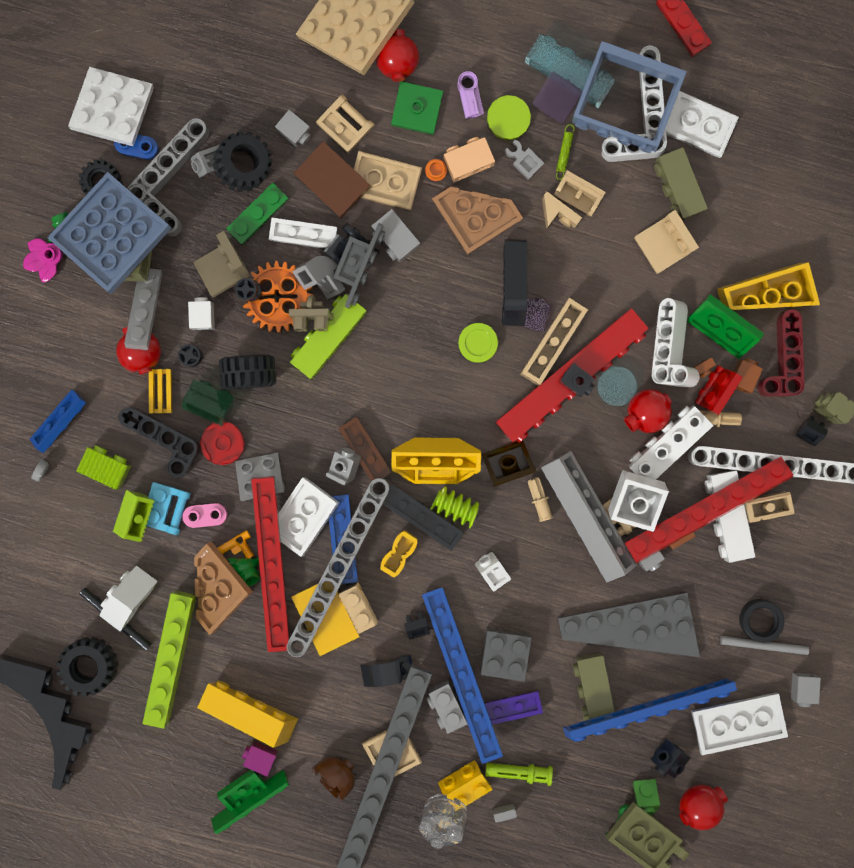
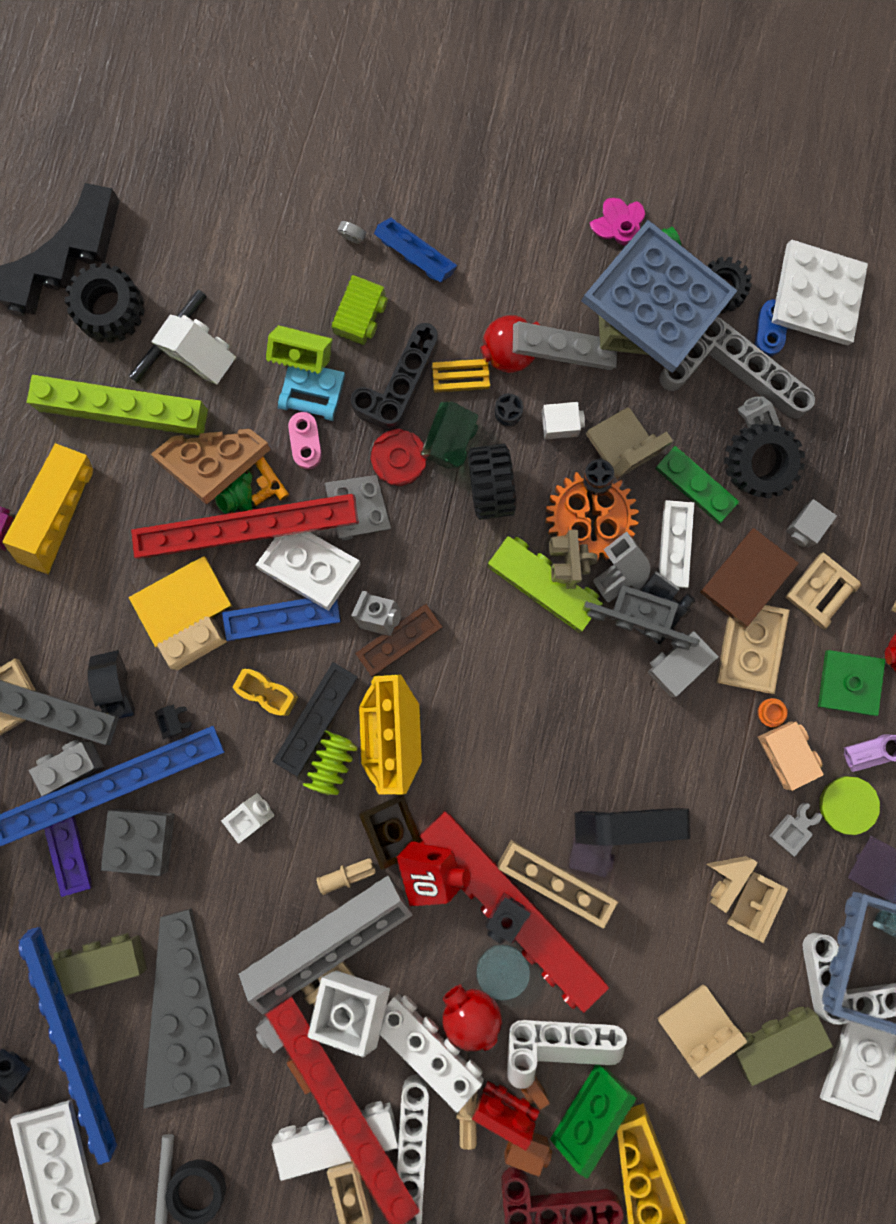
camera: 85 degrees right, 5 degrees down
light grey beam [287,478,390,657] -> none
medium nougat plate [432,187,523,255] -> none
lime piece [458,323,498,363] -> none
lime piece [556,124,575,180] -> none
none -> red torso [397,841,471,906]

